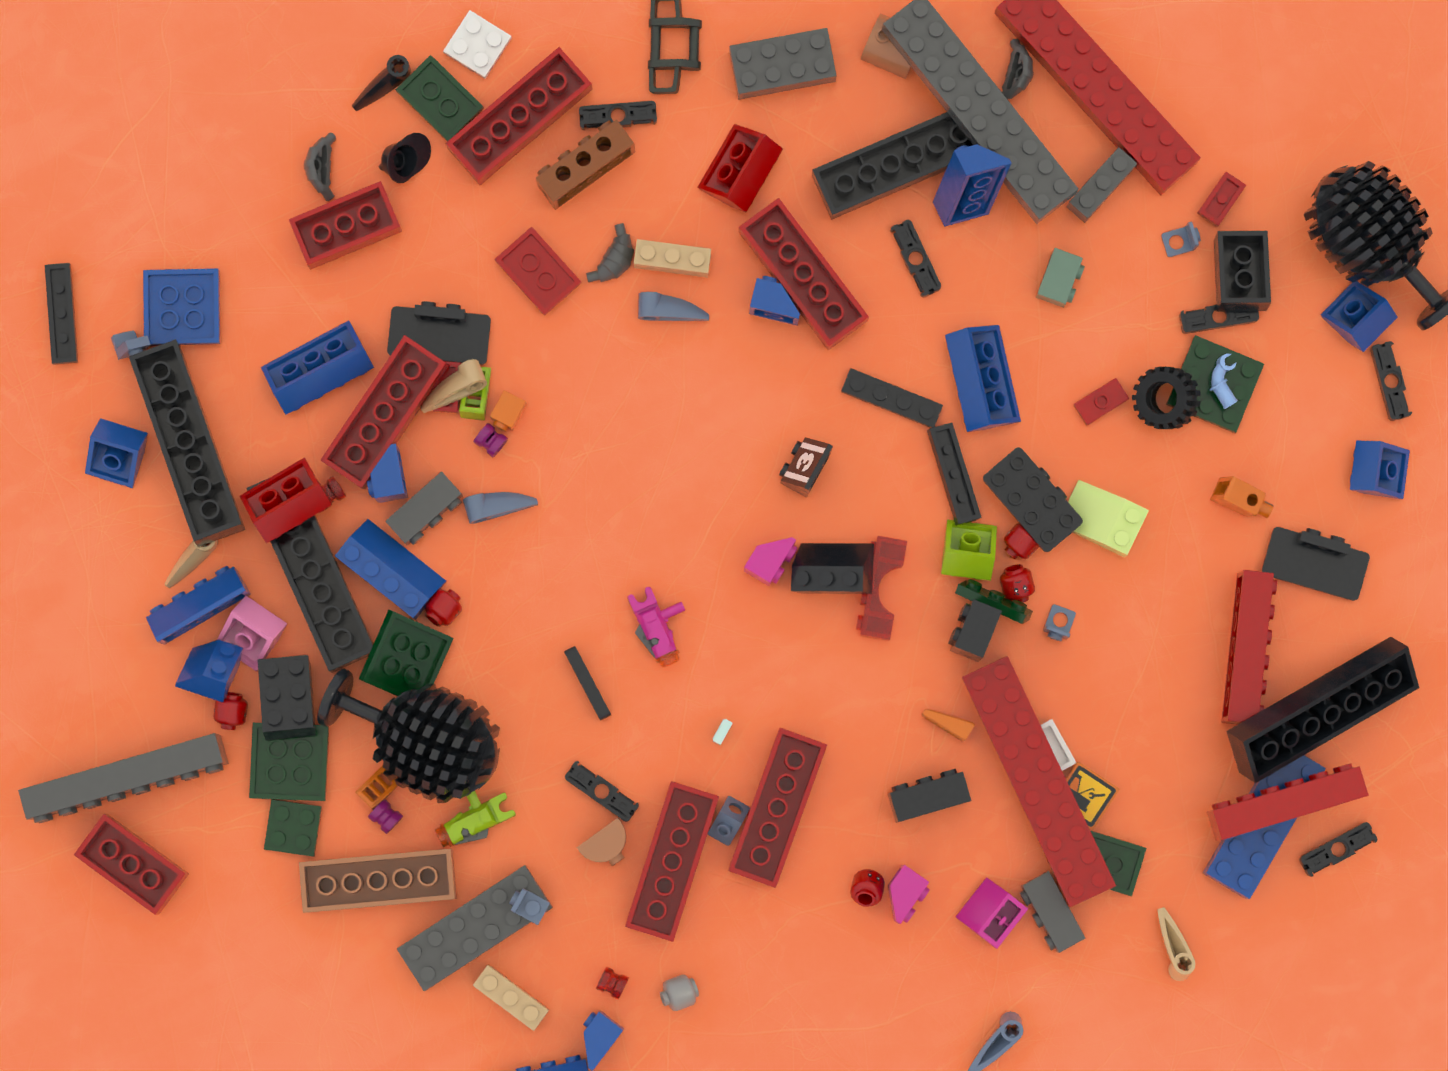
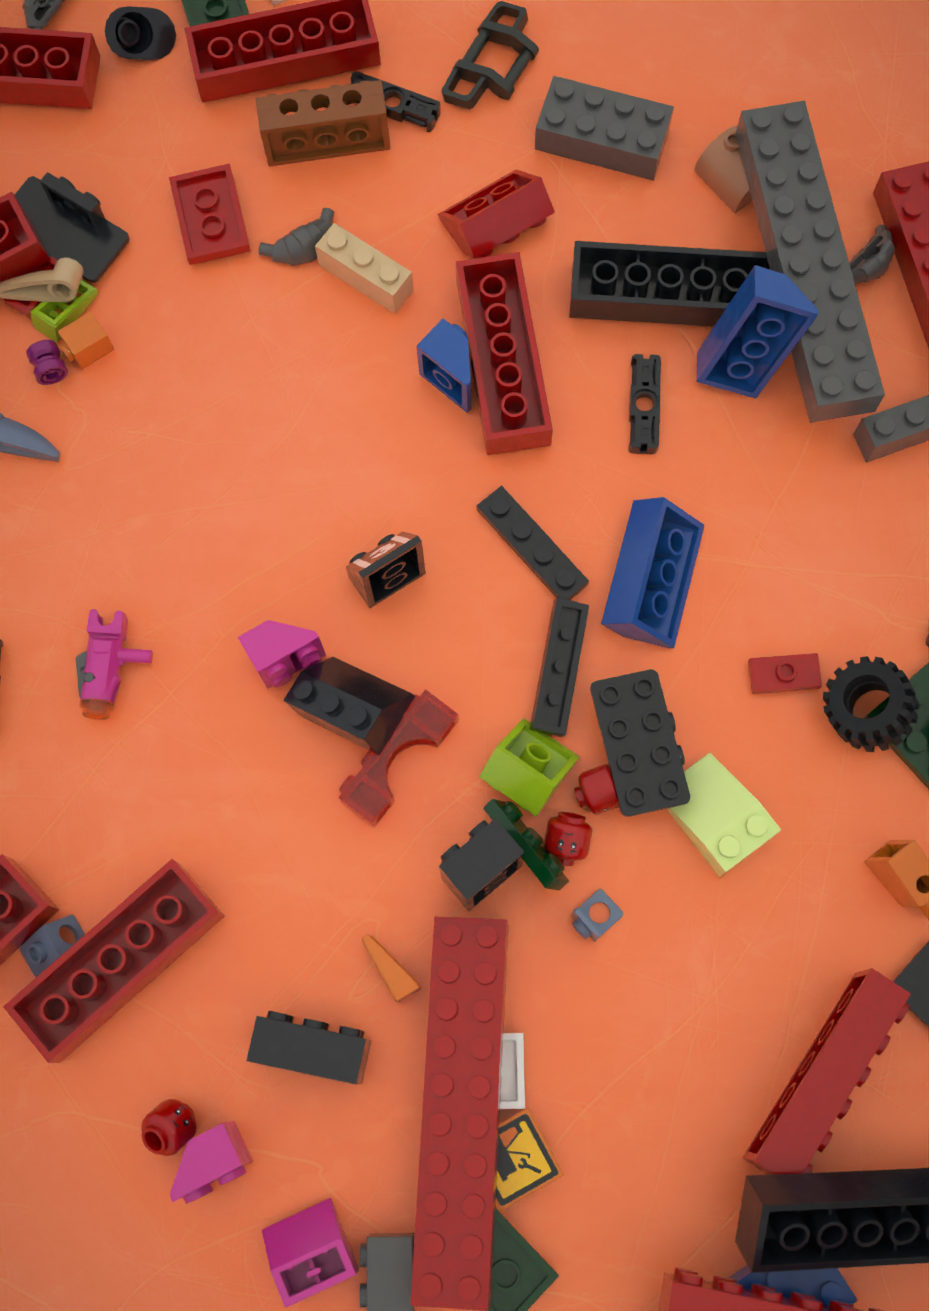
camera: 35 degrees right, 10 degrees down
sand blue piece [638,292,709,321] -> none
light aqua tile [712,719,733,746] -> none
sand green brick [1036,248,1085,308] -> none

